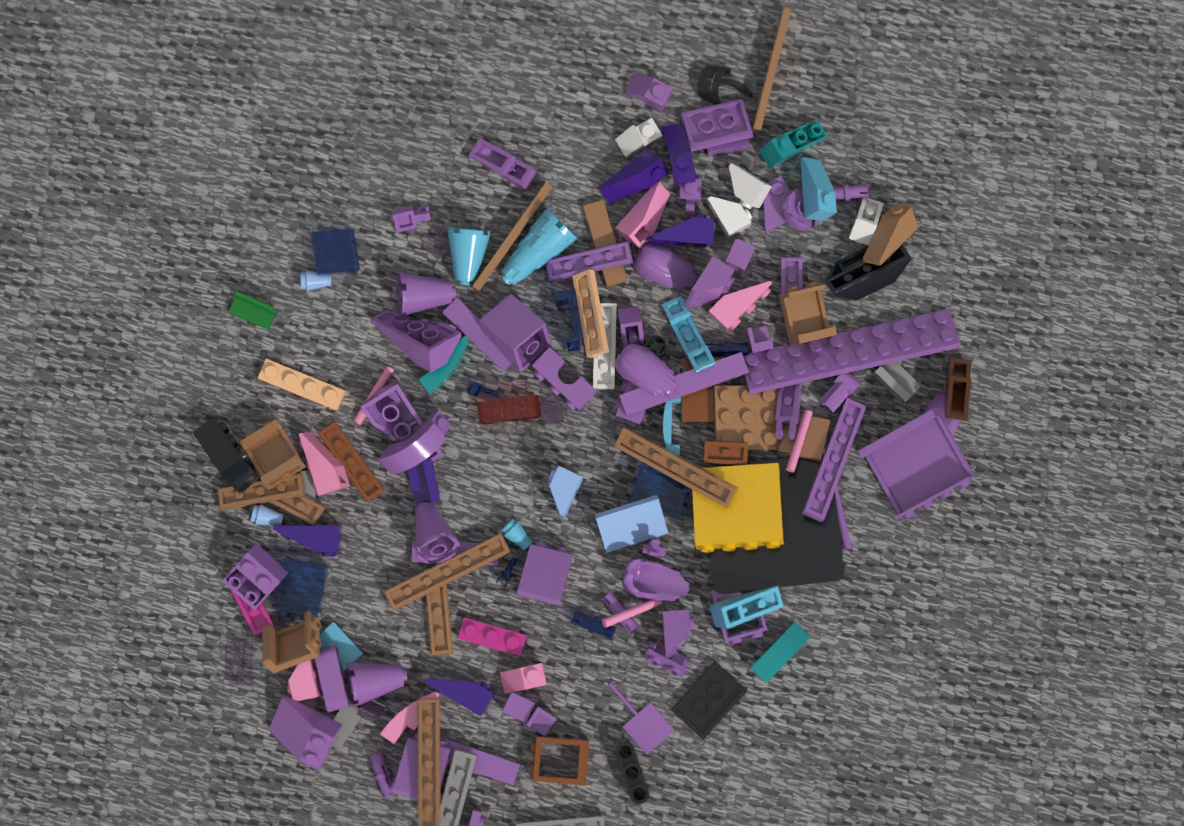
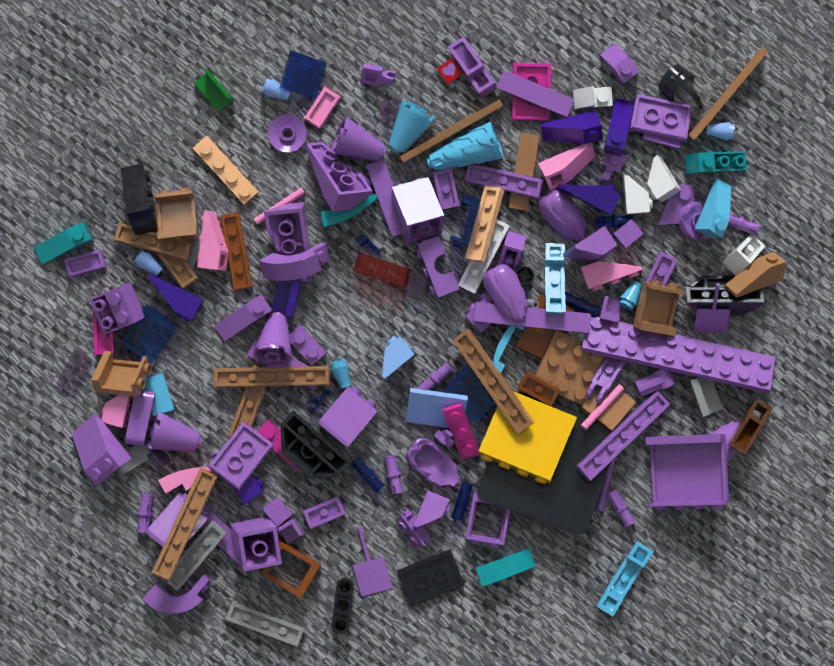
camera: 25 degrees right, 5 degrees up
bright pink slope [500,663,547,694] -> none
bright pink bar [602,599,662,628] -> none
medium azure slope [710,586,784,629] -> none
none -> teal slope [34,222,94,265]
none -> medium lavender tile [64,249,106,278]
none -> medium lavender tile [208,421,274,491]
none -> medium lavender slope [214,294,273,342]
none -> medium lavender slope [230,517,282,572]
none -> medium lavender dish [268,114,307,153]
none -> black wedge [280,410,351,478]
none -> medium lavender plate [289,325,326,365]
none -> medium lavender plate [303,496,346,529]
none -> bright pink tile [304,87,341,129]
none -> medium lavender pin [418,362,454,391]
none -> medium lavender plate [433,169,460,210]
none -> red tile [437,58,463,85]
none -> dark pink plate [443,403,479,460]
none -> clear blue pin [451,481,474,521]
none -> medium lavender tile [496,70,575,118]
none -> dark pink tile [512,63,551,121]
none -> clear blue axle [594,214,633,230]
none -> medium azure slope [597,541,654,617]
none -> medium lavender axle [607,490,635,528]
none -> medium azure cone [619,280,643,310]
none -> medium lavender piece [693,284,730,333]
none -> light blue cone [706,122,735,141]

